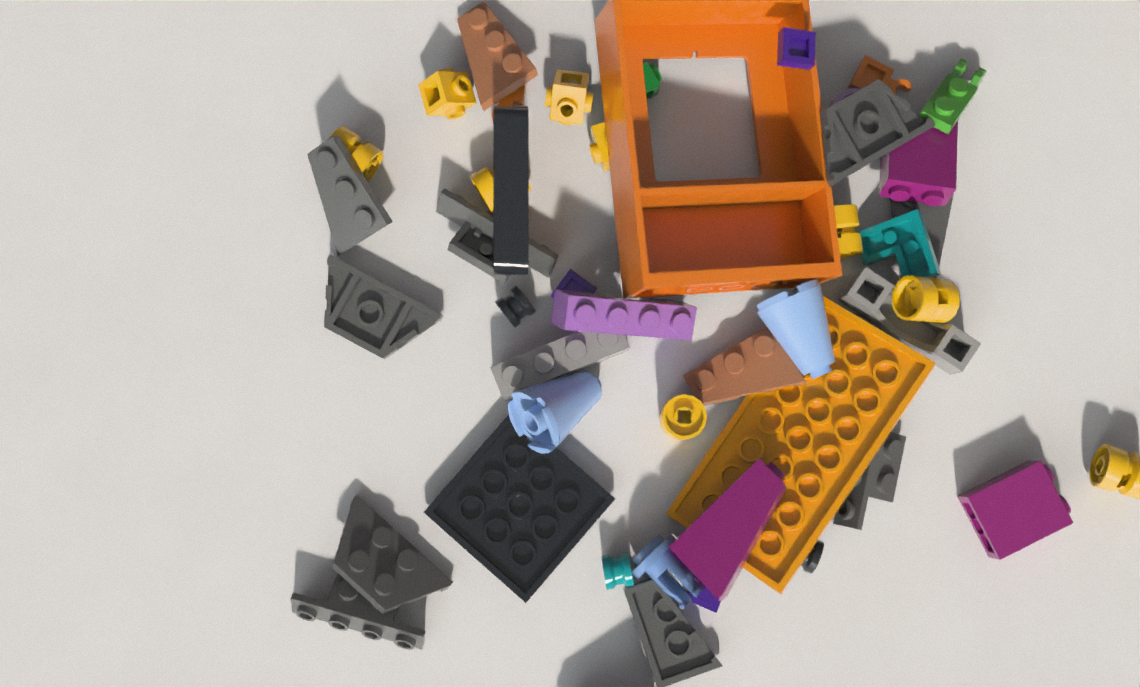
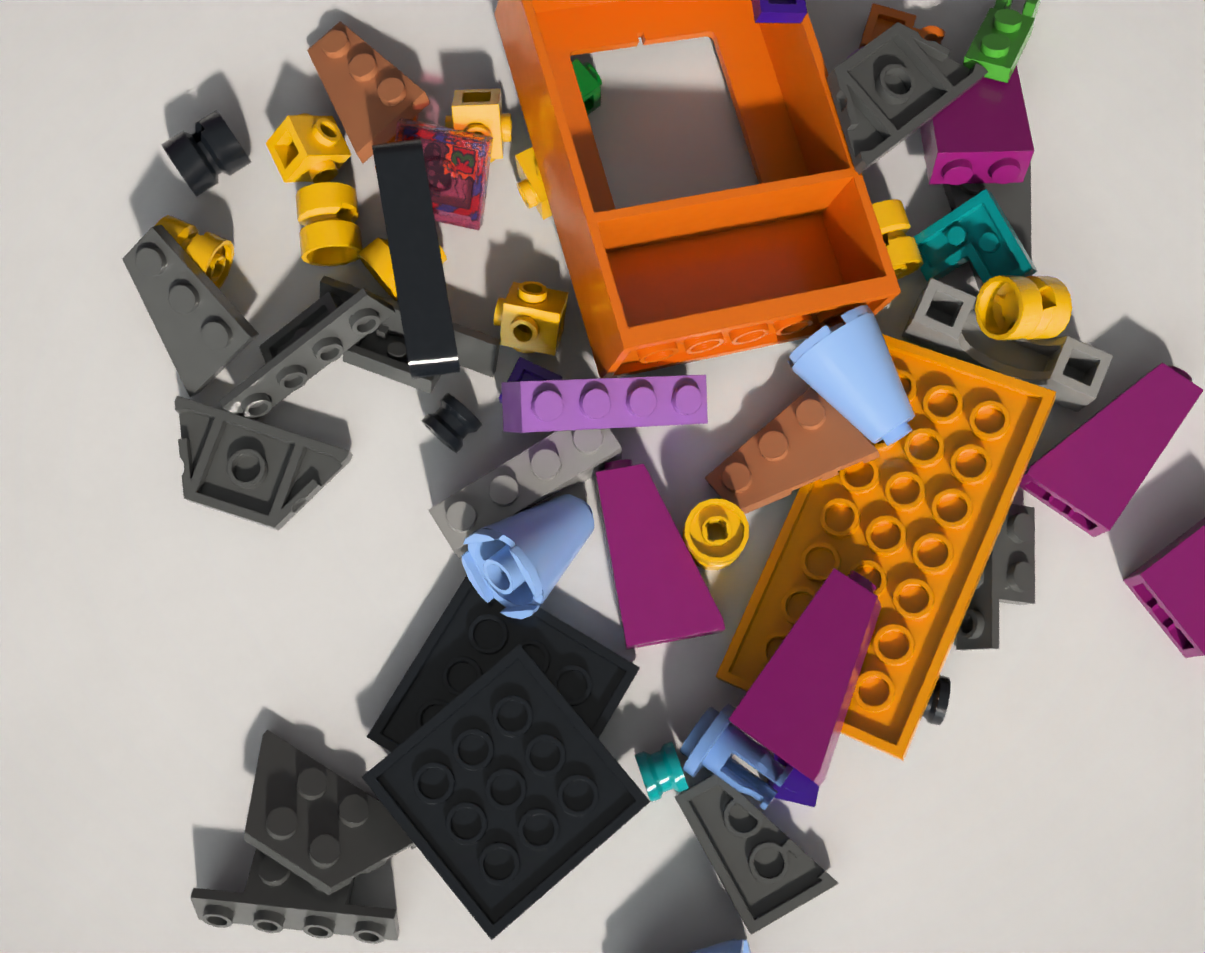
camera: 10 degrees left, 5 degrees down
none -> black wheel [161,110,252,196]
none -> dark grey bracket [219,288,396,421]
none -> yellow wheel [295,182,363,266]
none -> black plate [362,644,650,940]
none -> clear pink tile [395,118,493,230]
none -> yellow brick [494,281,569,356]
none -> magenta slope [596,459,725,650]
none -> magenta slope [1019,362,1204,537]

